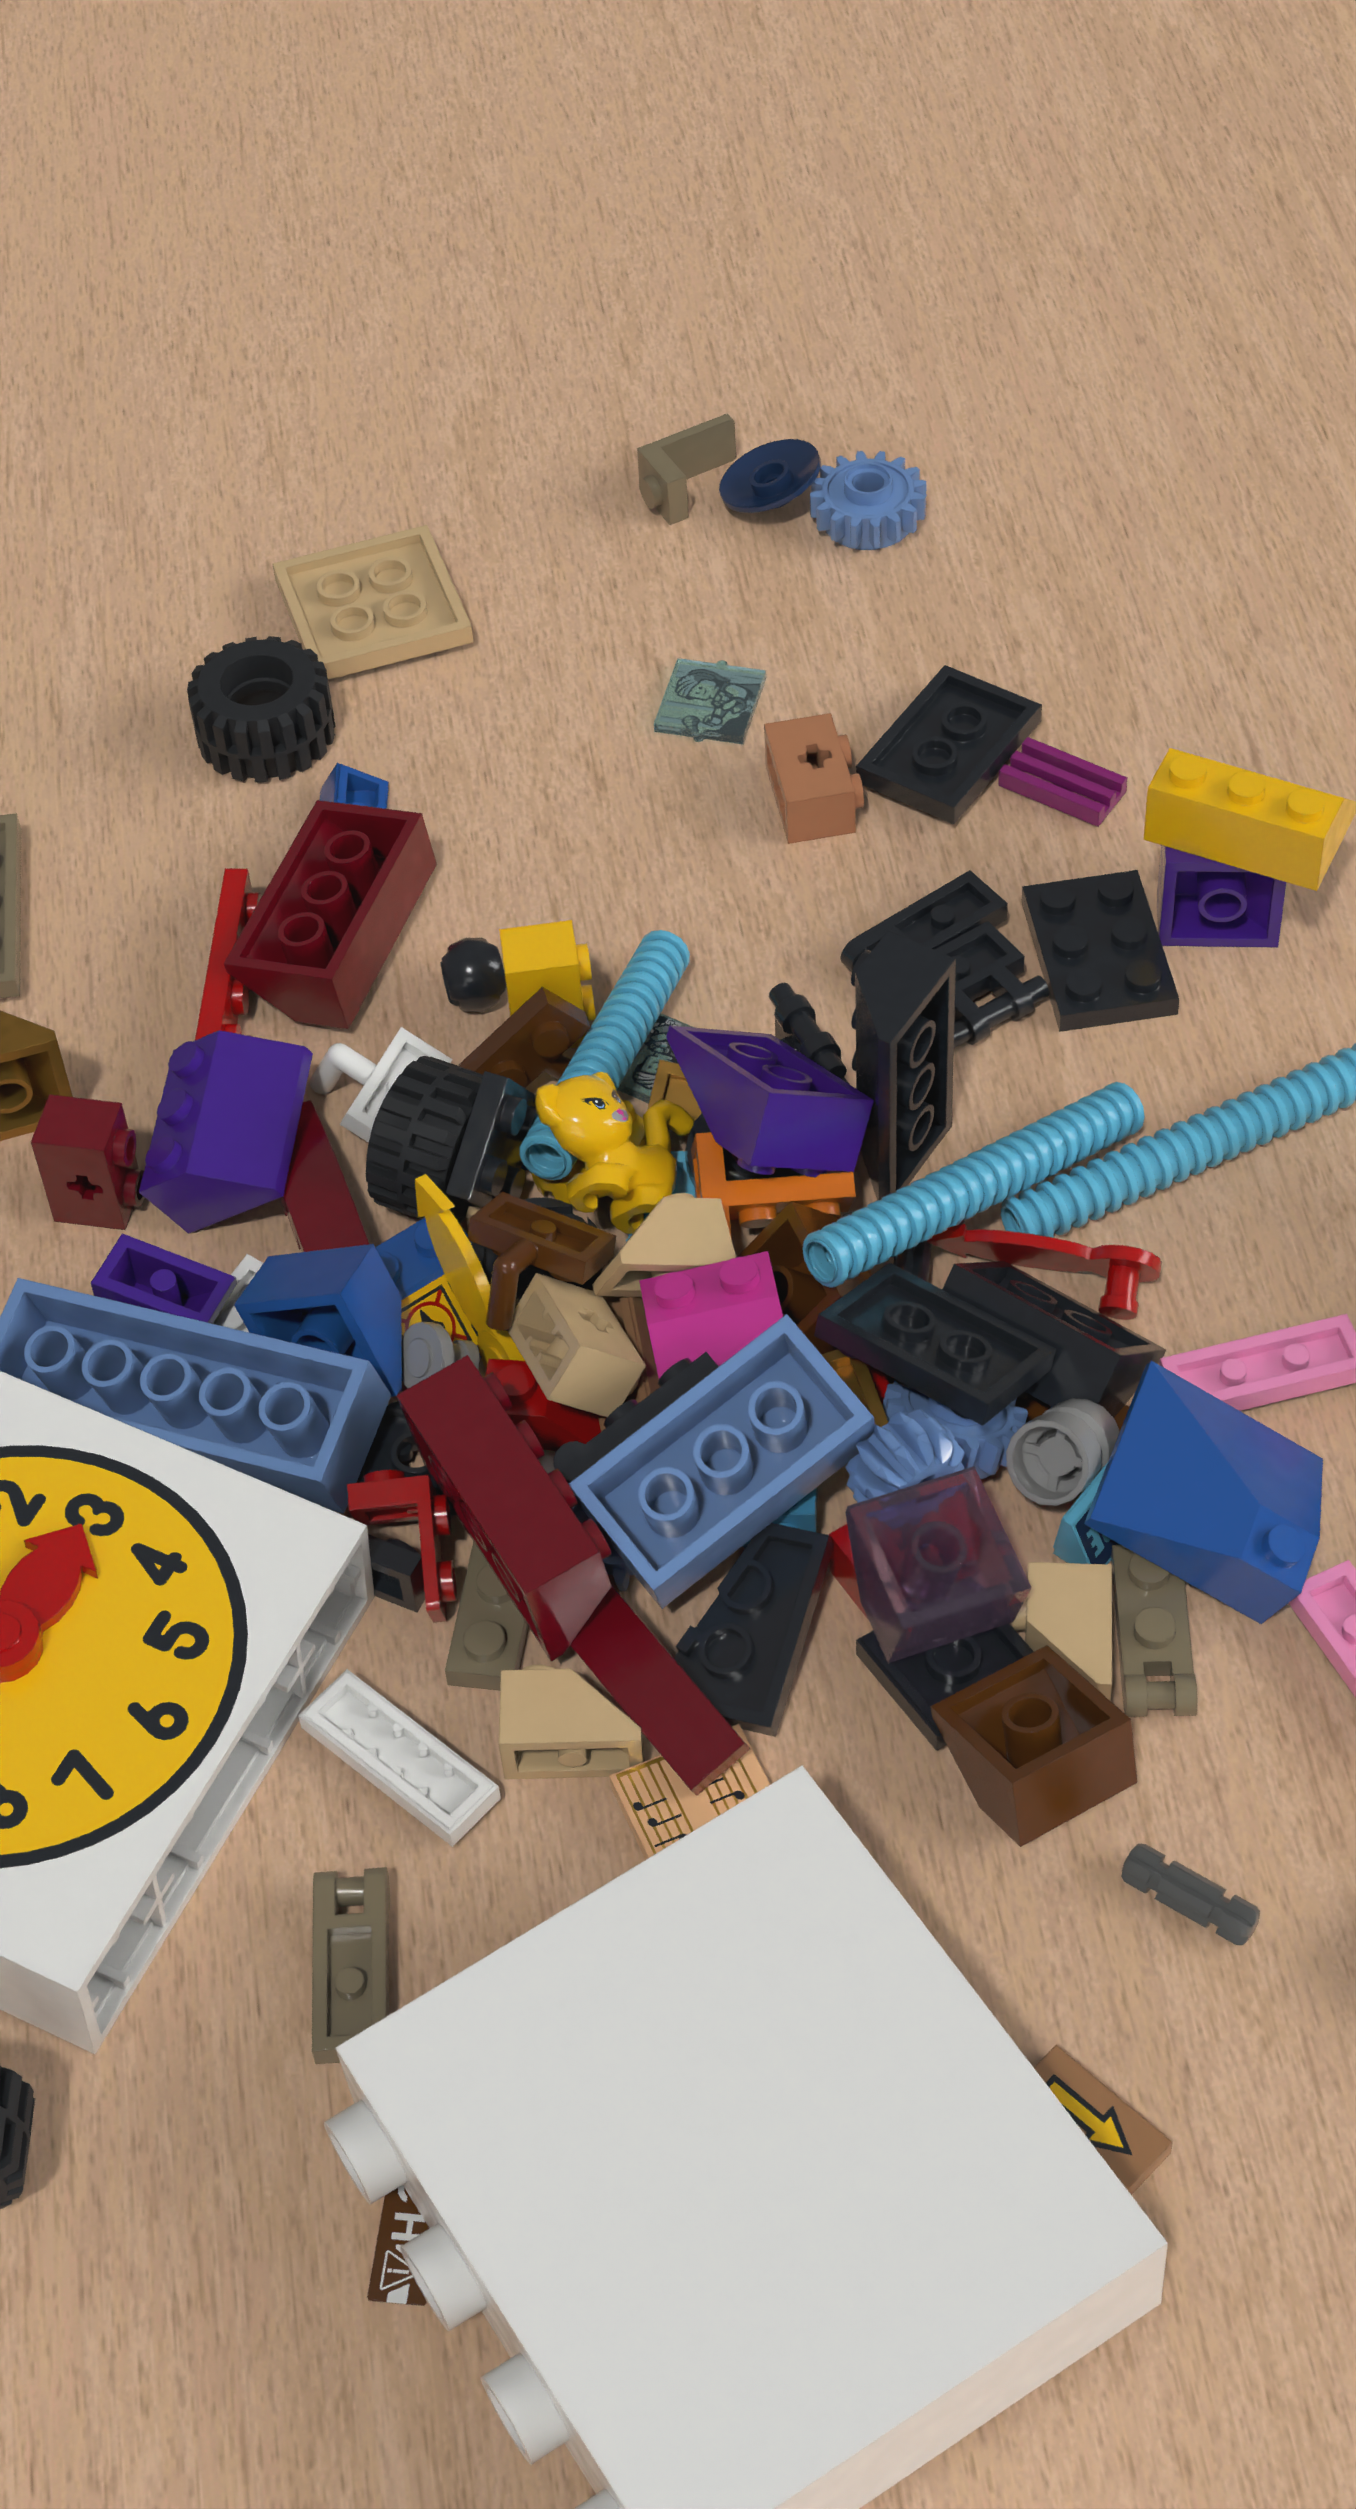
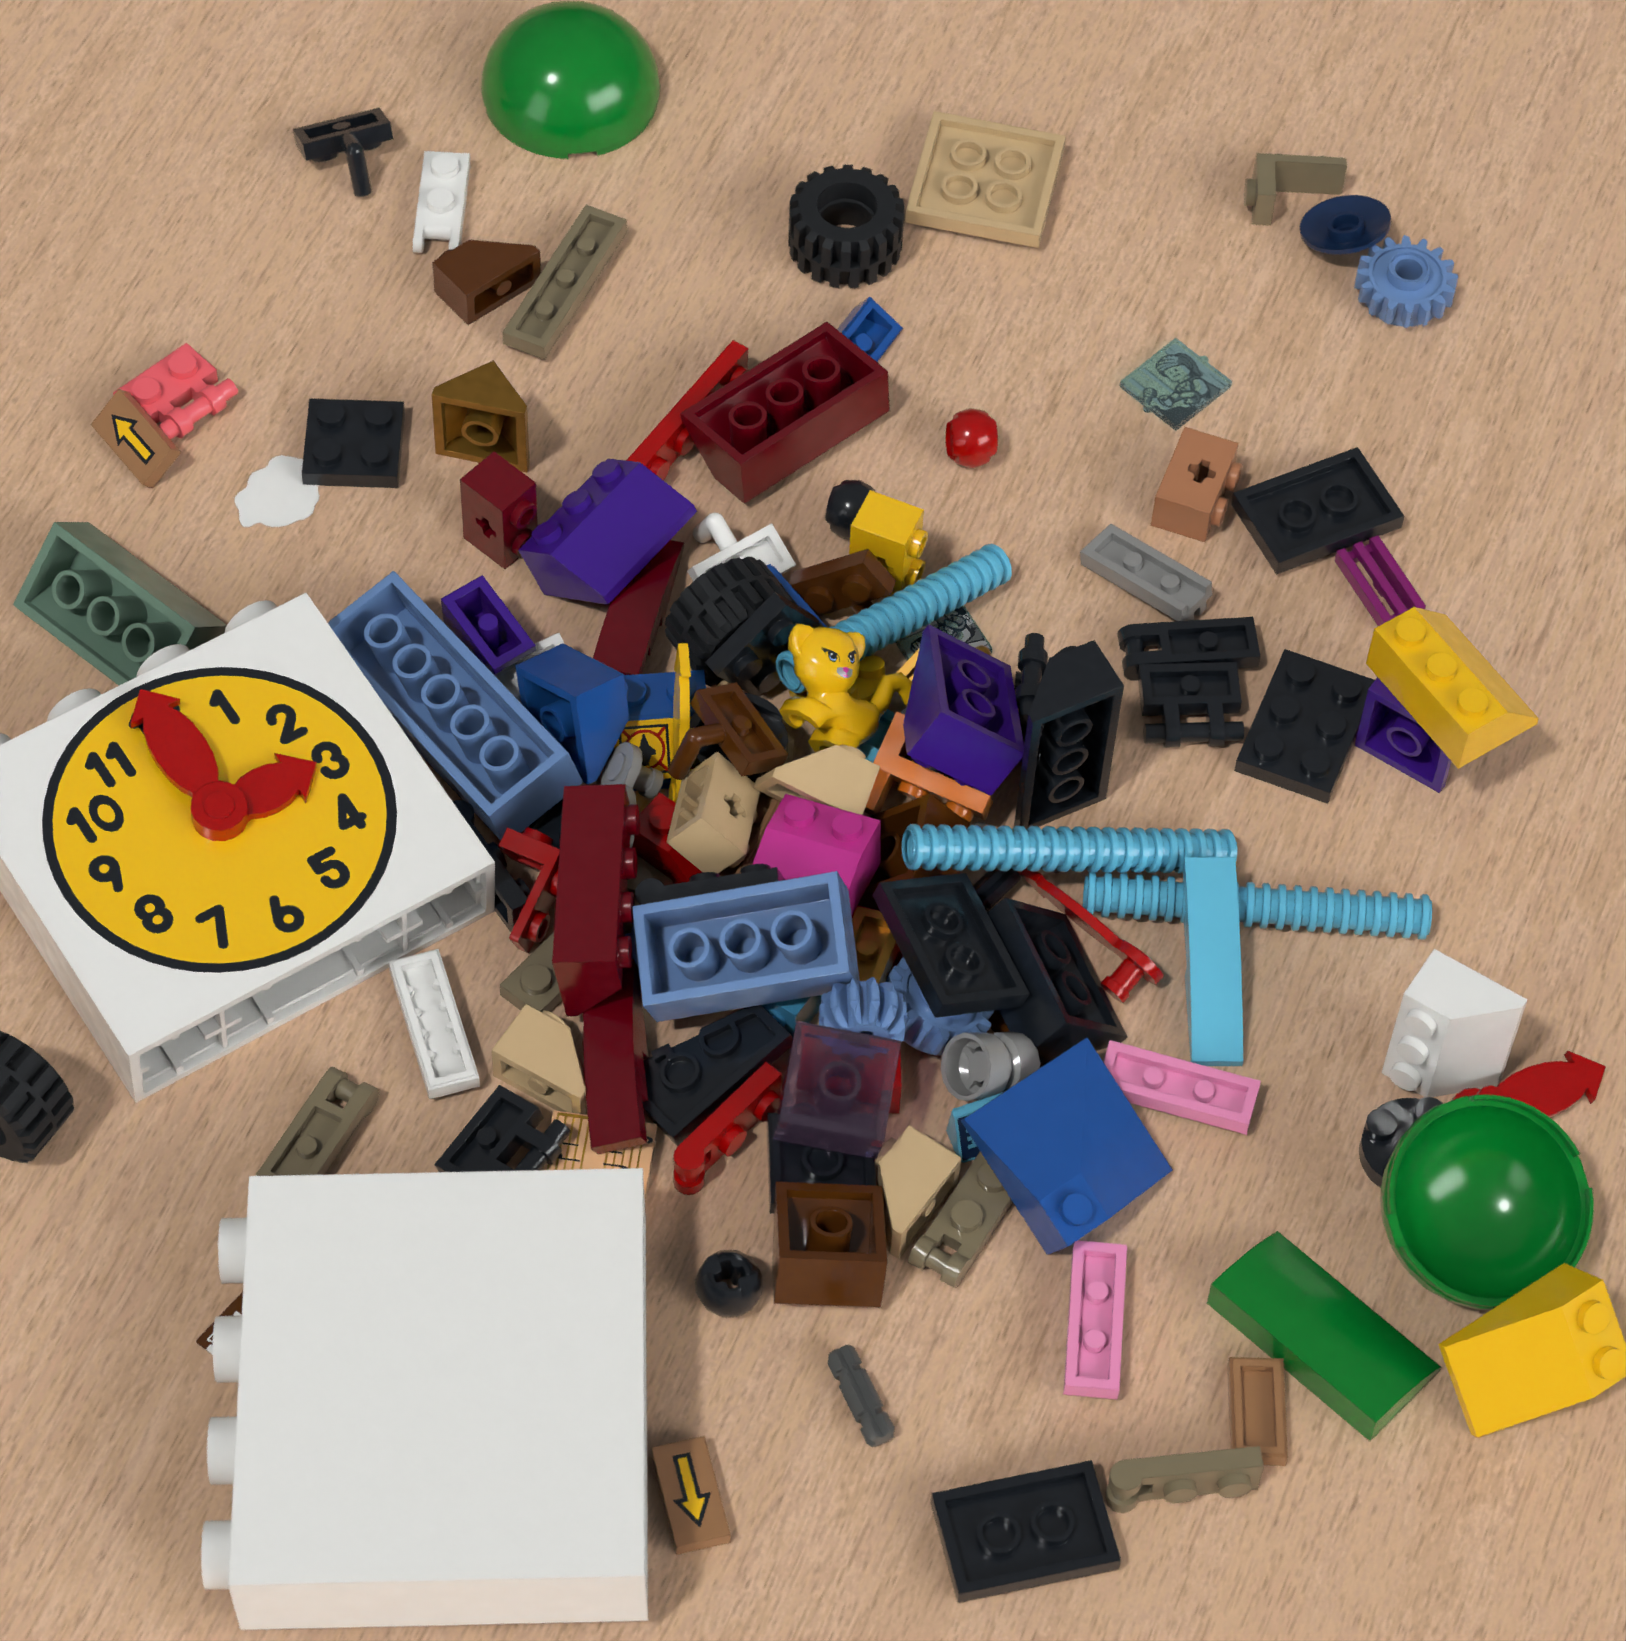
camera: 25 degrees right, 5 degrees up
none -> black plate [434,1085,571,1172]
none -> red plate [673,1061,782,1195]
none -> black piece [695,1250,763,1318]
none -> red piece [945,408,998,468]
none -> light grey hinge [1080,524,1212,621]
none -> medium azure slope [1183,857,1243,1066]

